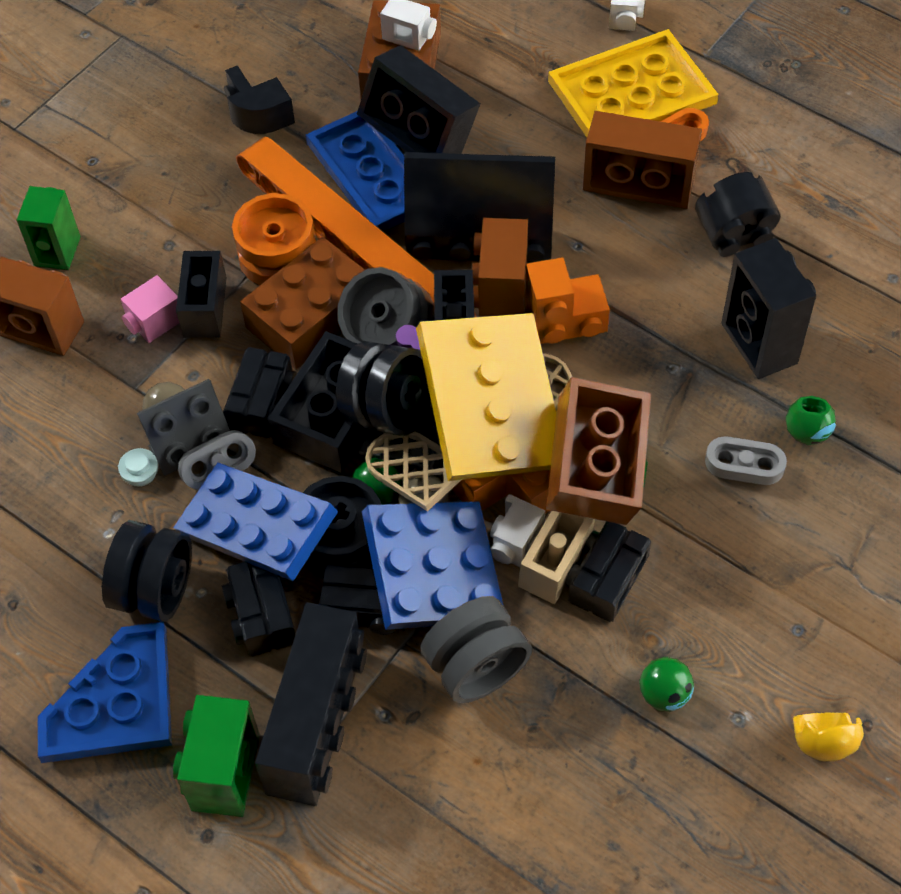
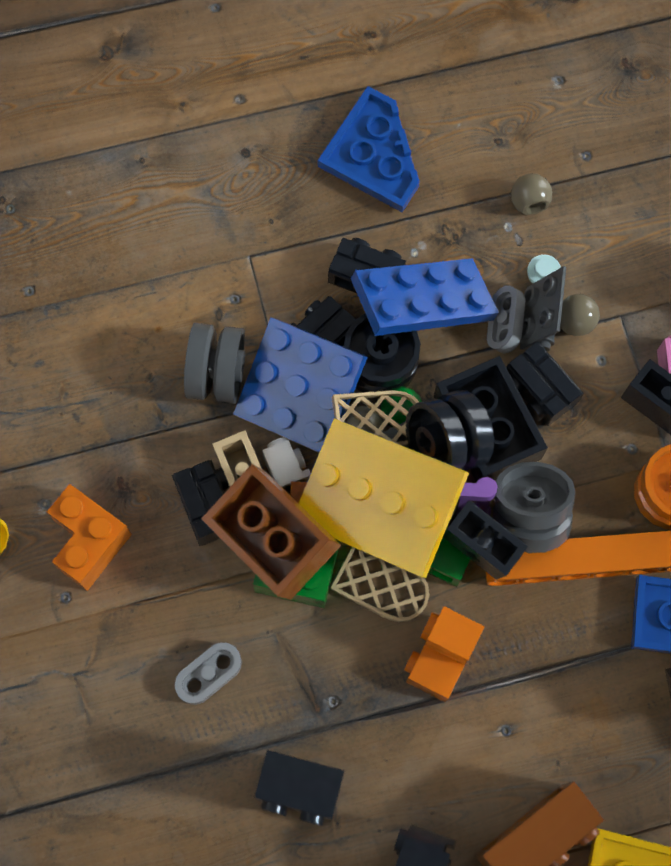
camera: 125 degrees right, 15 degrees up
black wheel [101,520,192,622] -> none
green brick [173,695,260,817] -> none
dark orange brick [240,237,365,370] -> none
black brick [255,602,367,806] -> none
black slope [404,152,555,263] -> none
dark orange brick [472,218,528,317] -> none
green piece [639,657,694,712] -> none
green piece [785,396,836,445] -> none
none -> orange brick [47,484,132,591]
none -> dark tan piece [511,173,552,215]

